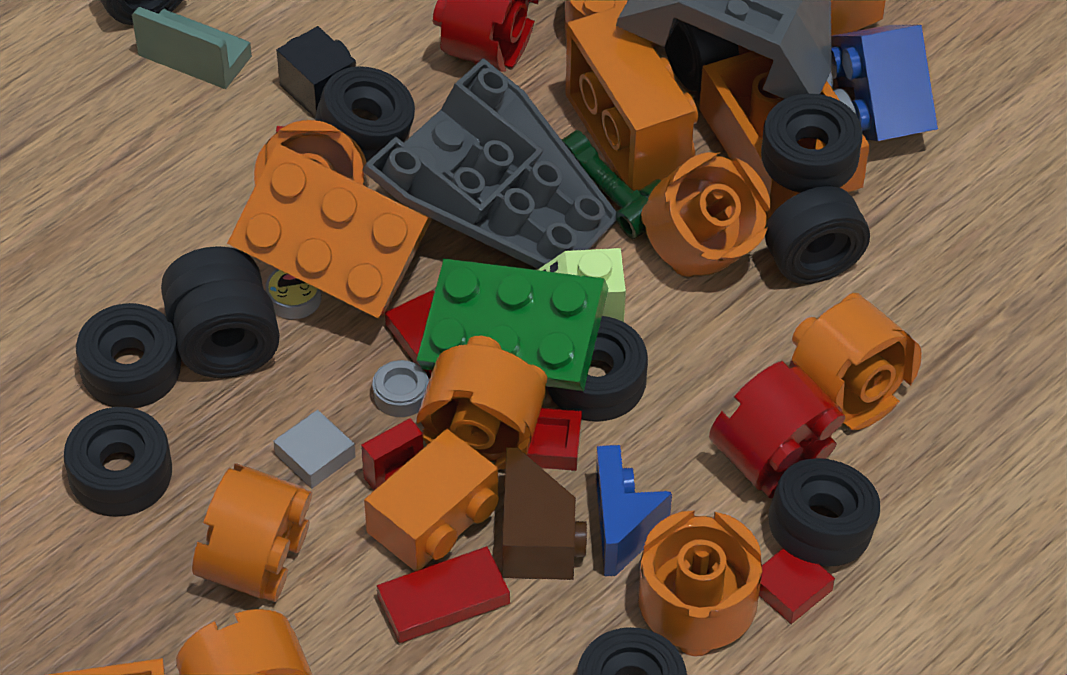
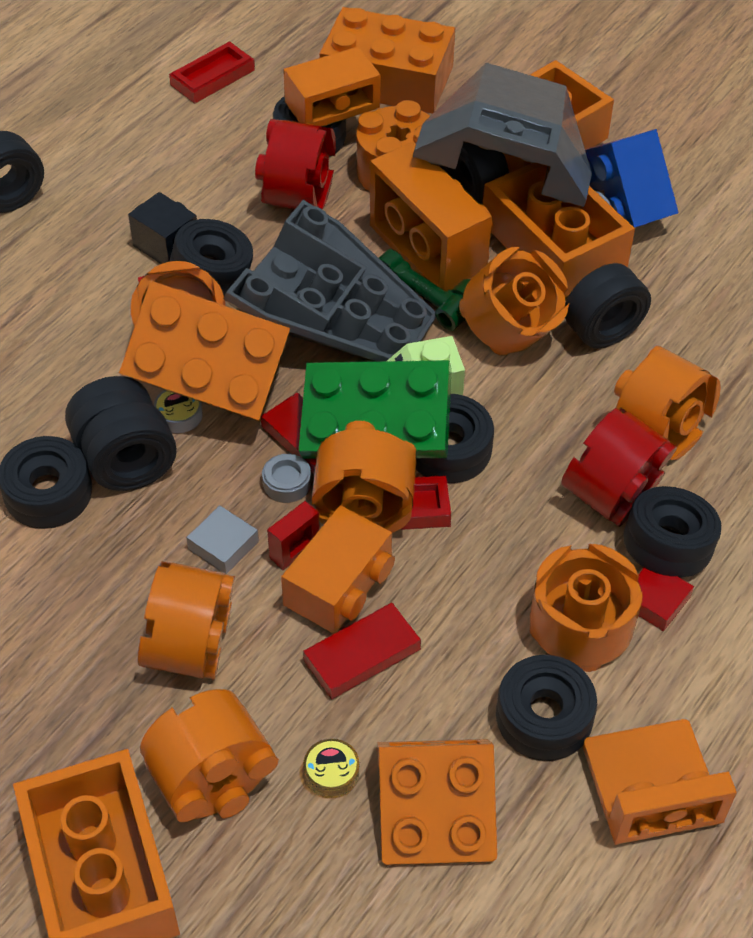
camera: 10 degrees left, 0 degrees up
black tyre [64,407,172,516] -> none
sand green panel [132,7,252,89] -> none
reddish brown slope [503,447,587,580] -> none
blue slope [595,445,672,576] -> none
black tyre [761,94,862,193] -> none

